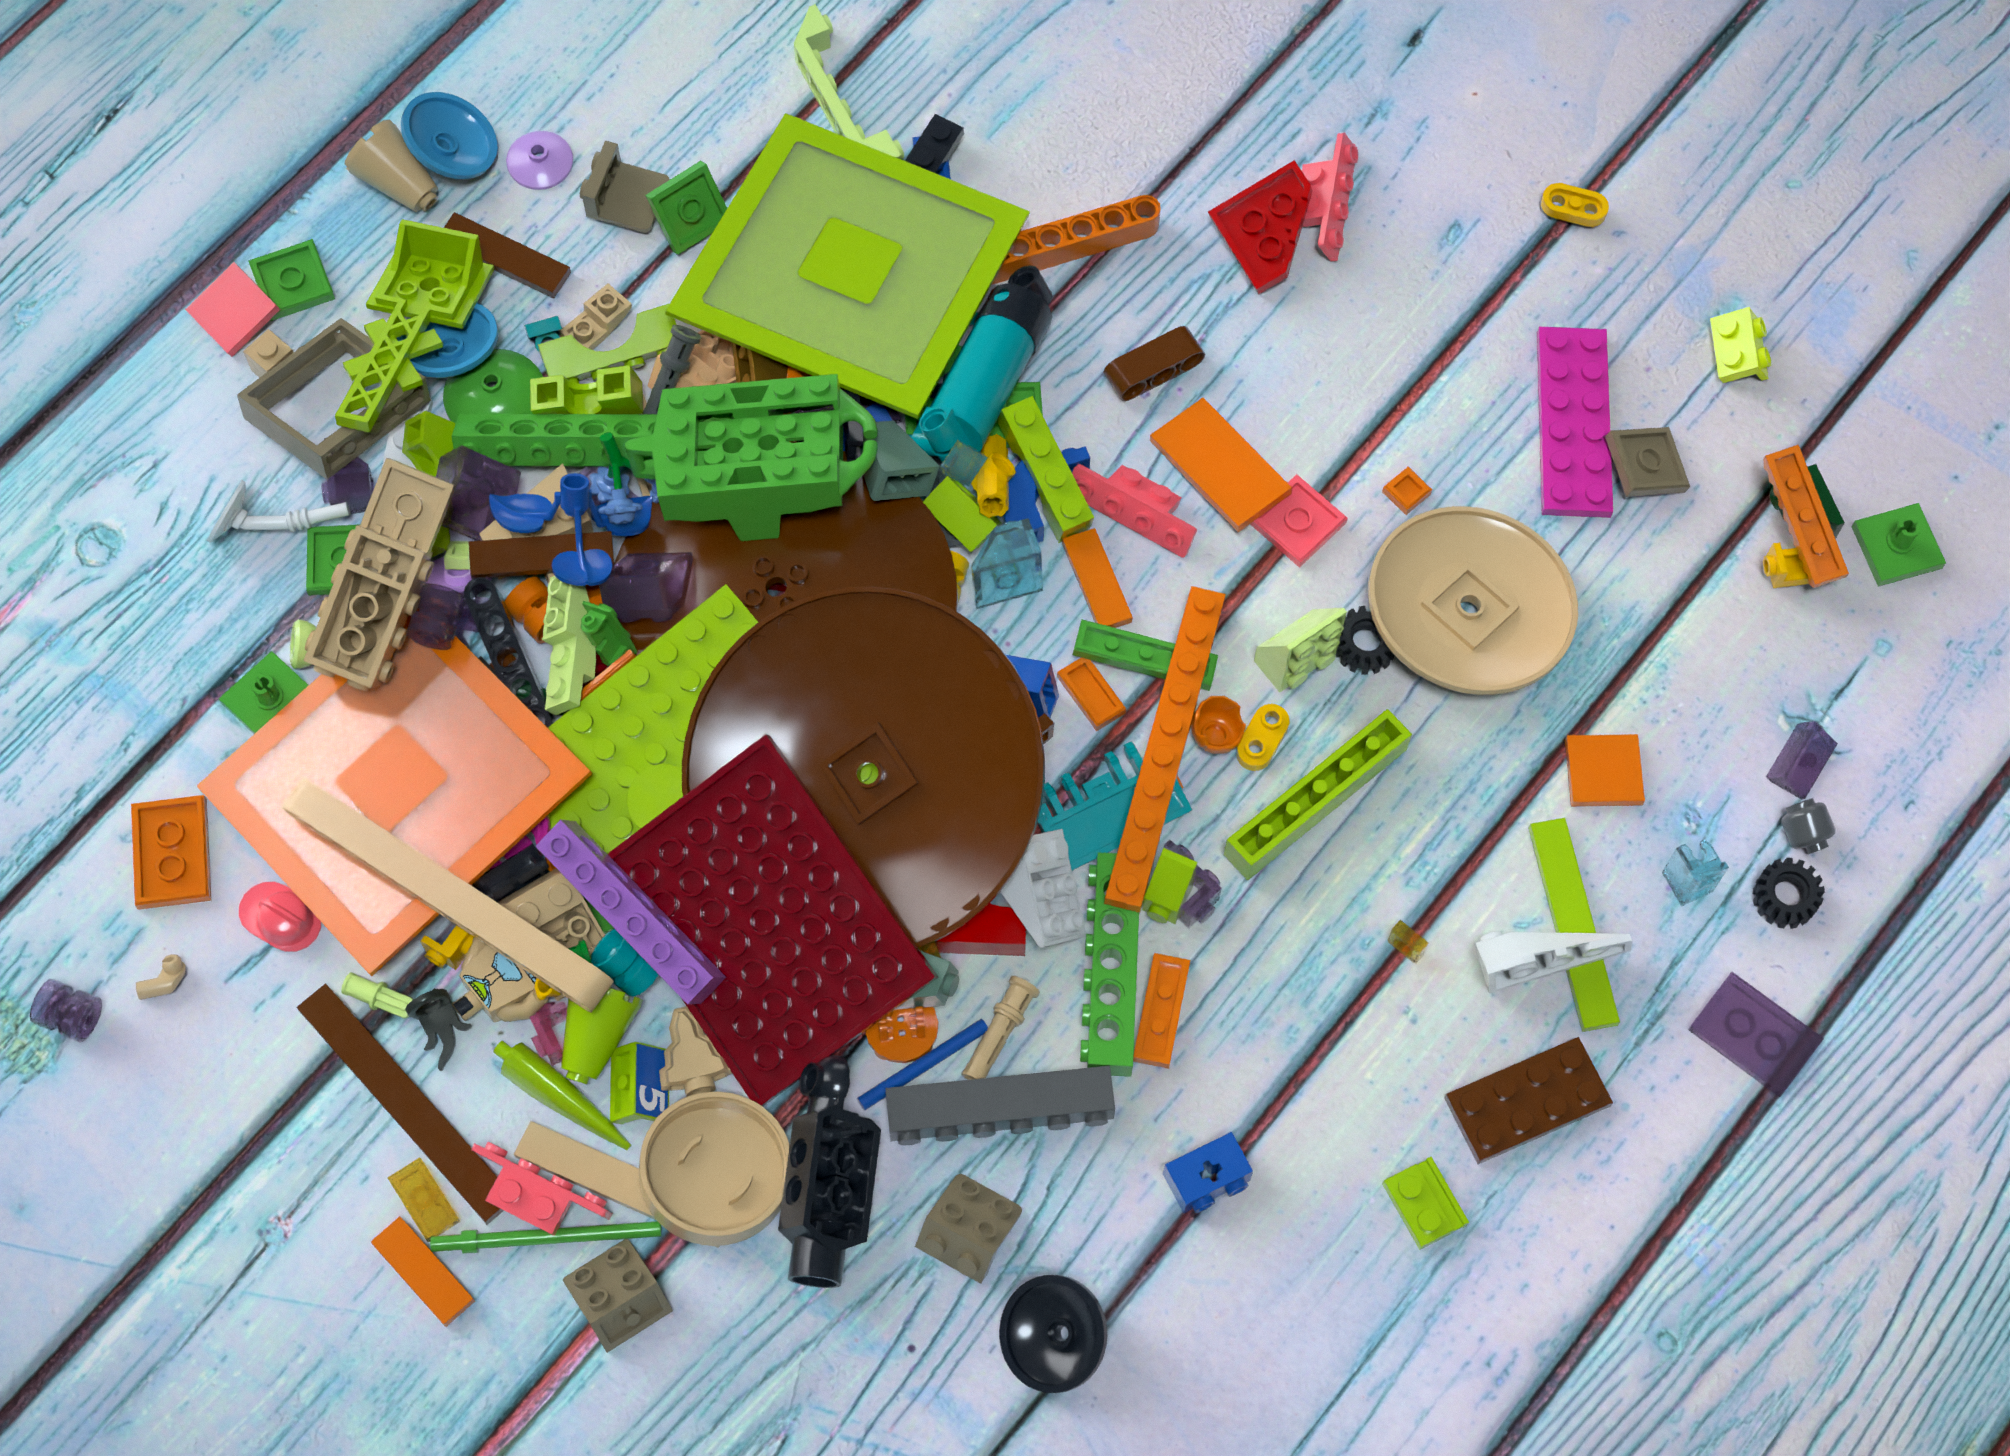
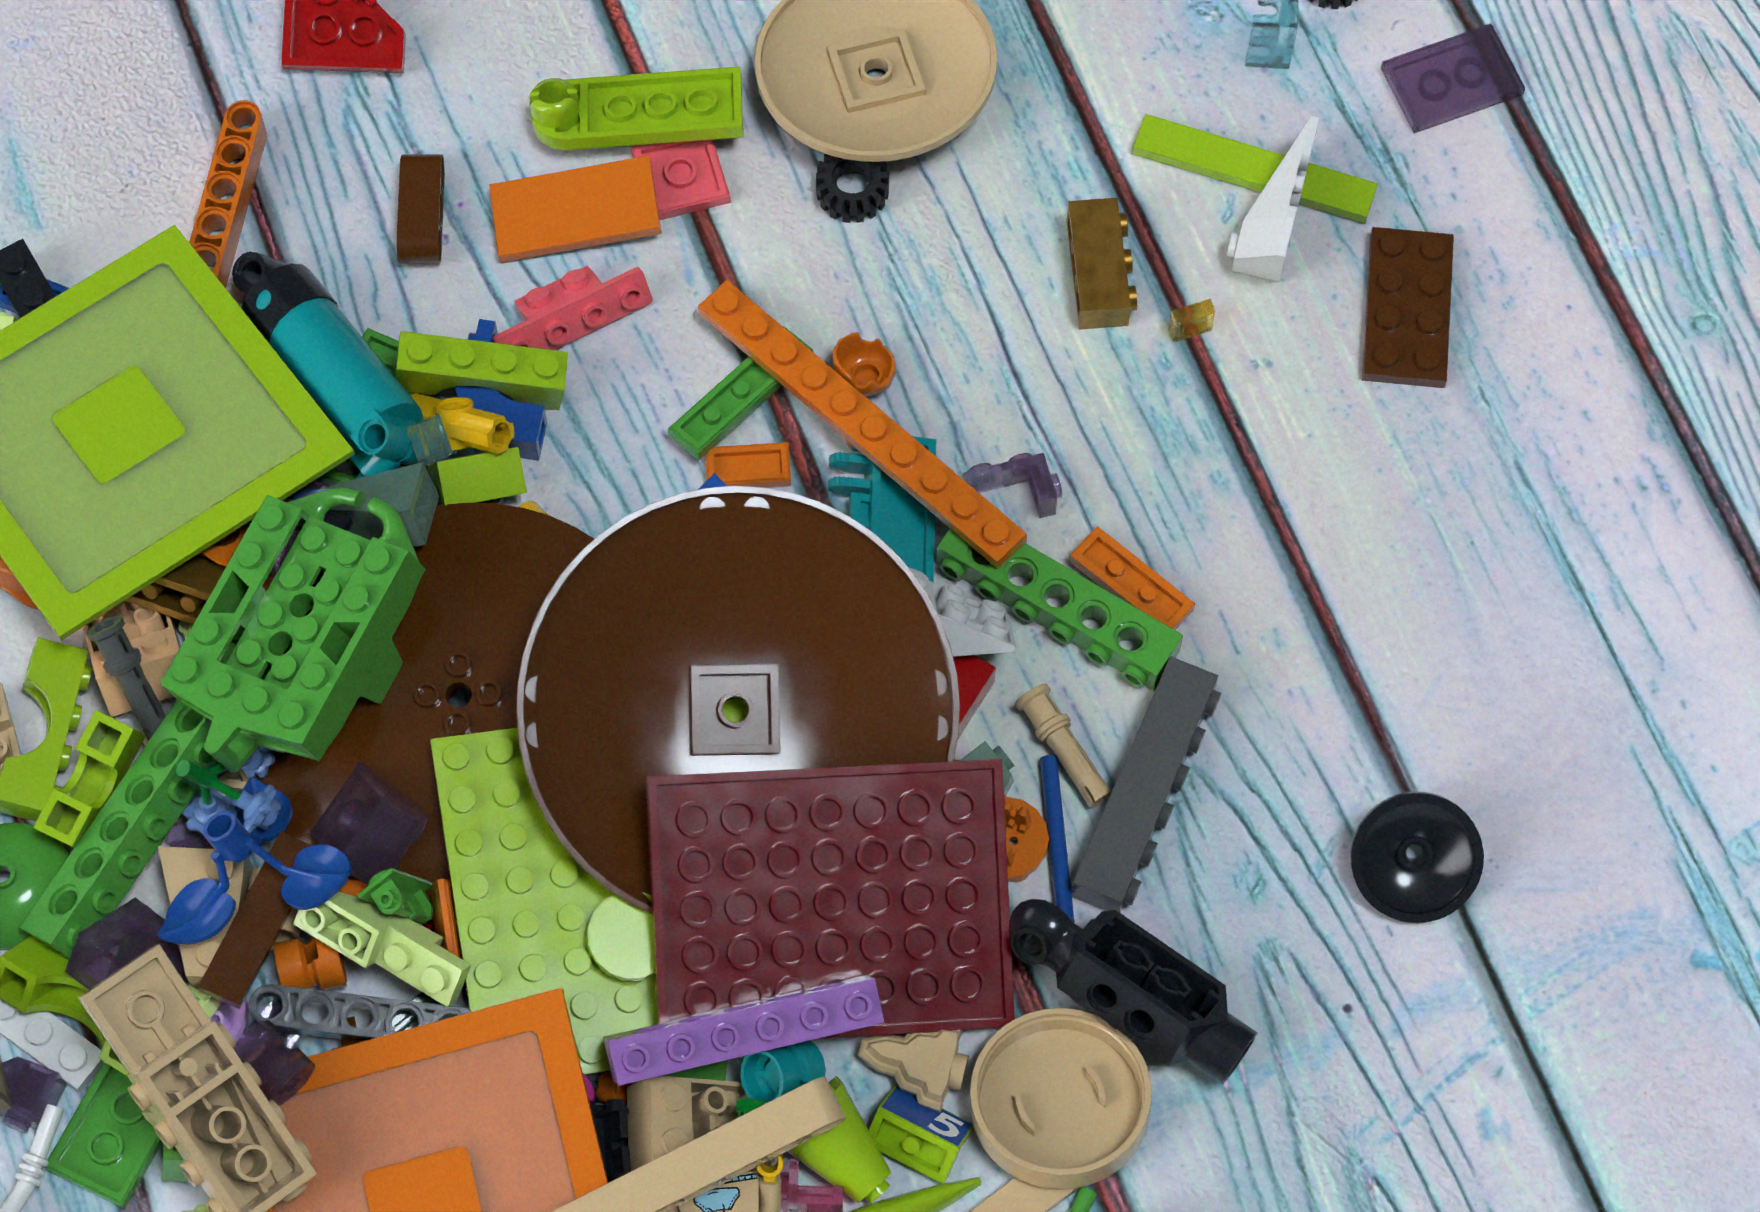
camera: 60 degrees left, 0 degrees up
dark tan bracket [915,1174,1022,1284] -> none
clear light blue slope [971,518,1043,610] -> none
orange tile [1062,528,1133,628] -> none
lime slope [1142,848,1198,925] -> none
blue brick [1163,1132,1253,1213] -> none
lime brick [1223,709,1412,881] -> none
yellow plate [1236,704,1289,771] -> none
yellowish green slope [1254,608,1347,693] -> none
orange tile [1382,467,1432,515] -> none
lime plate [1382,1156,1469,1250] -> none
orange tile [1565,734,1645,807] -> none
none -> lime plate [529,66,744,150]
none -> pearl gold brick [1066,198,1137,330]

